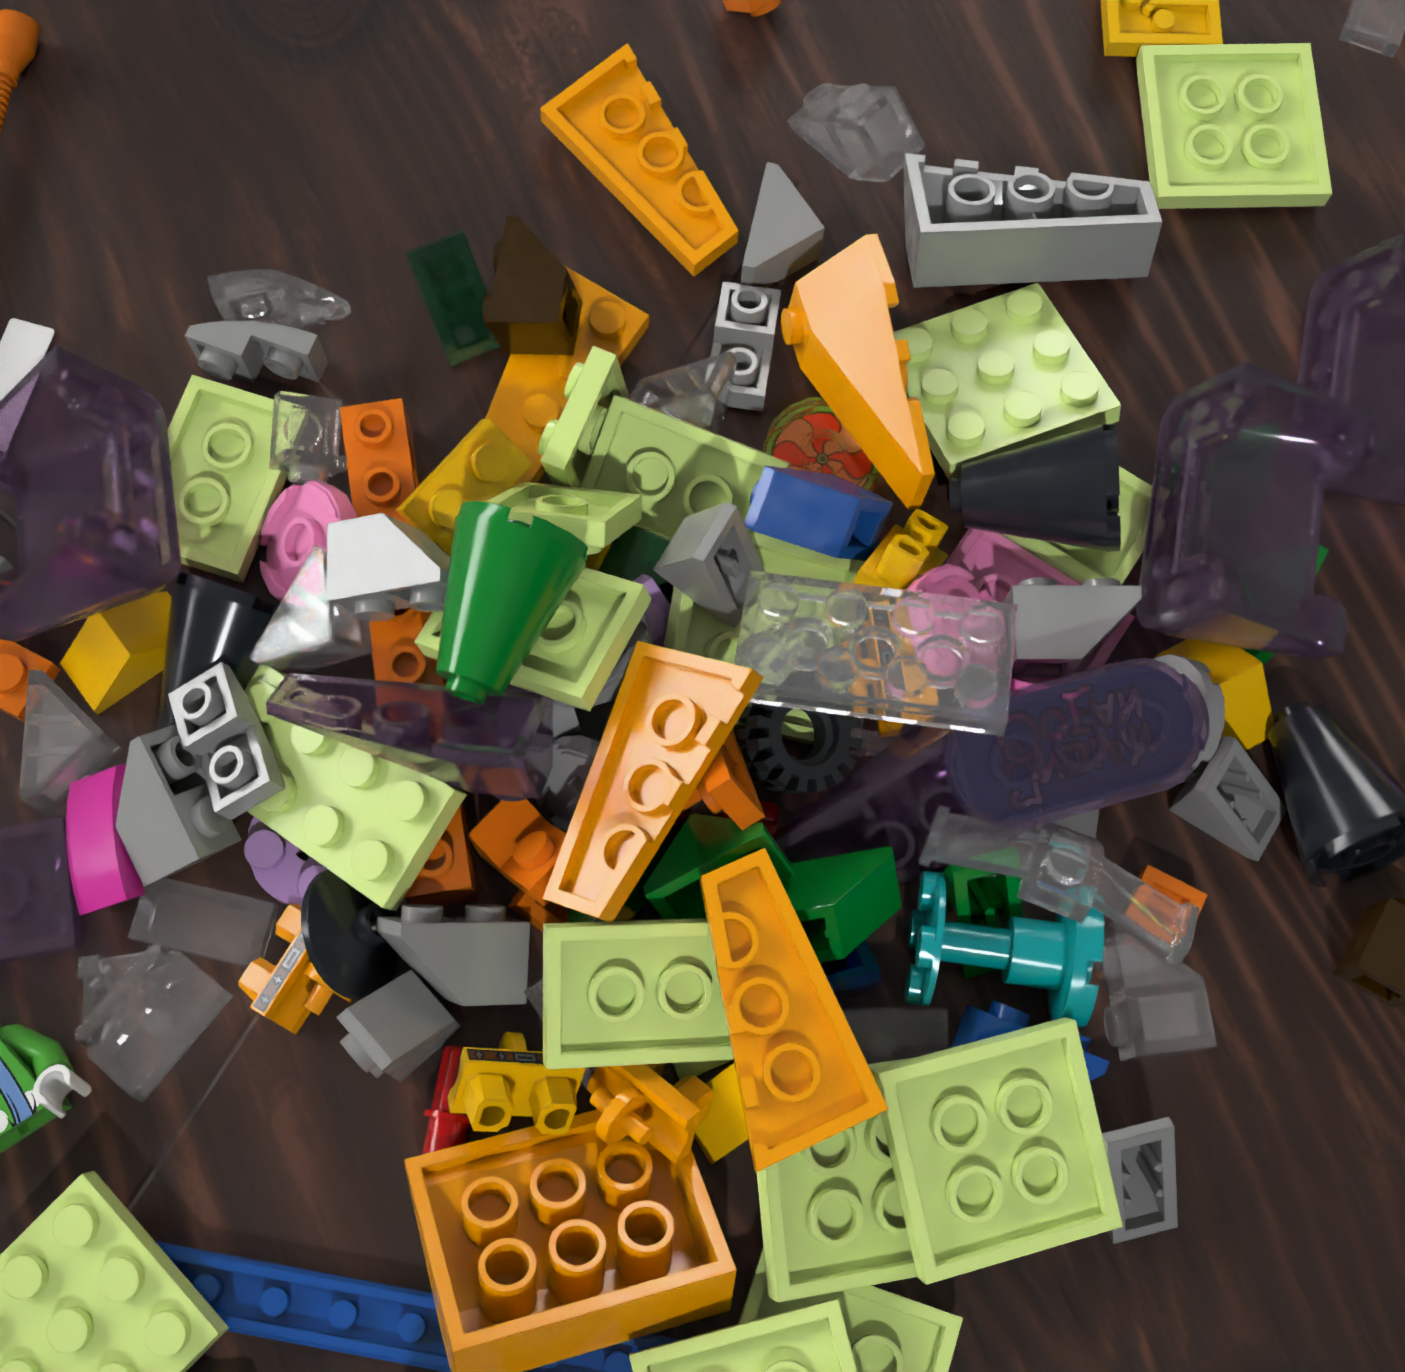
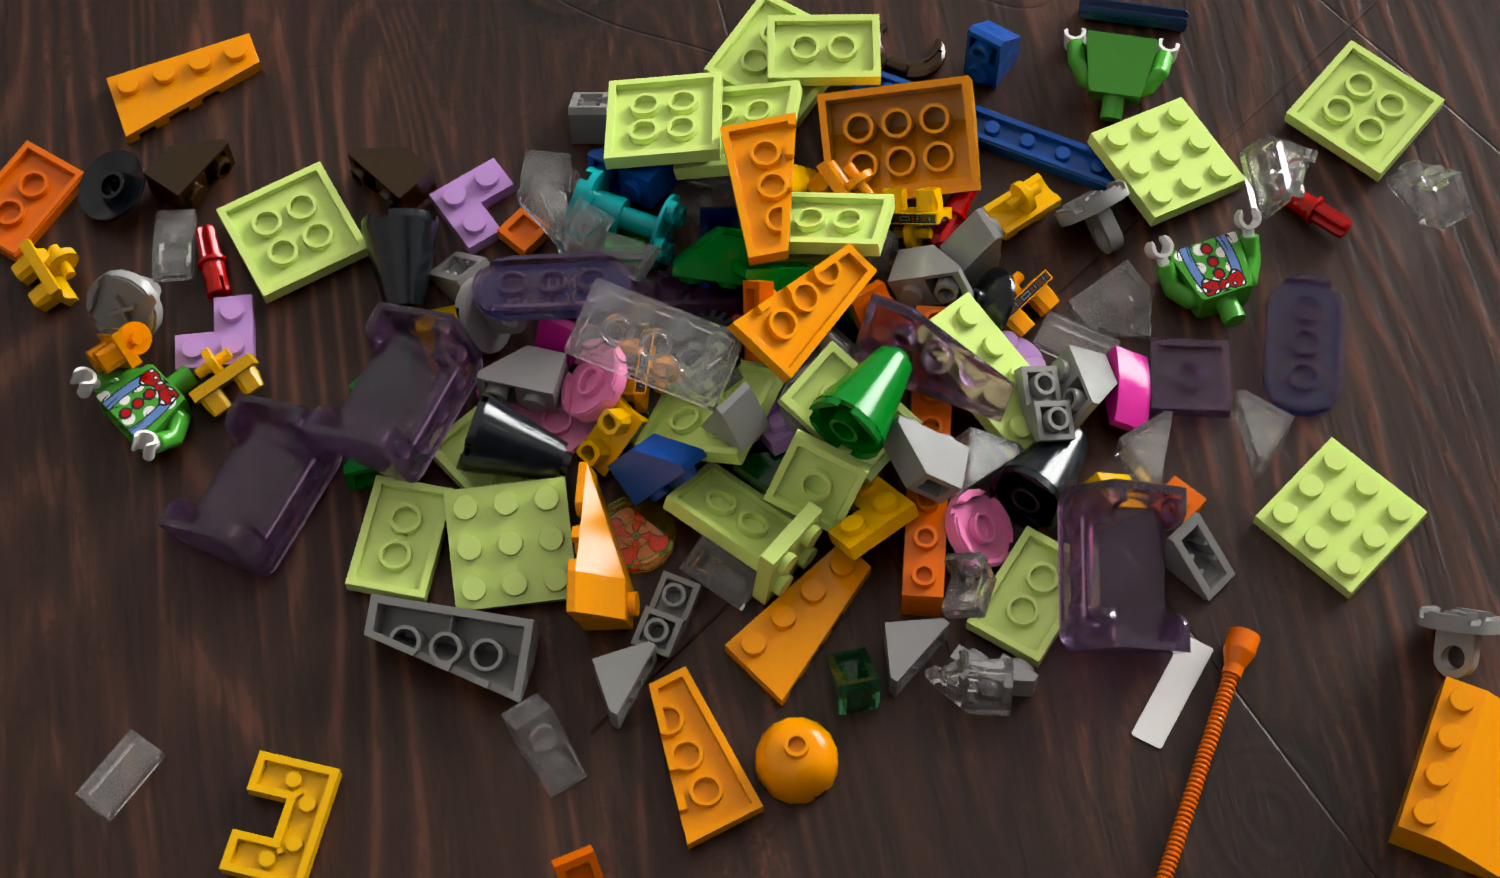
camera: 160 degrees left, 10 degrees down
dark brown slope [483,216,583,355] -> none
yellowish green plate [1136,43,1332,209] -> none
none -> yellowish green plate [345,475,454,603]
none -> lavender plate [429,158,515,255]
none -> light orange cylinder [755,717,838,804]
none -> light grey slope [884,618,950,697]
none -> yellow hips [983,173,1062,241]
none -> light grey tile [1054,179,1130,254]

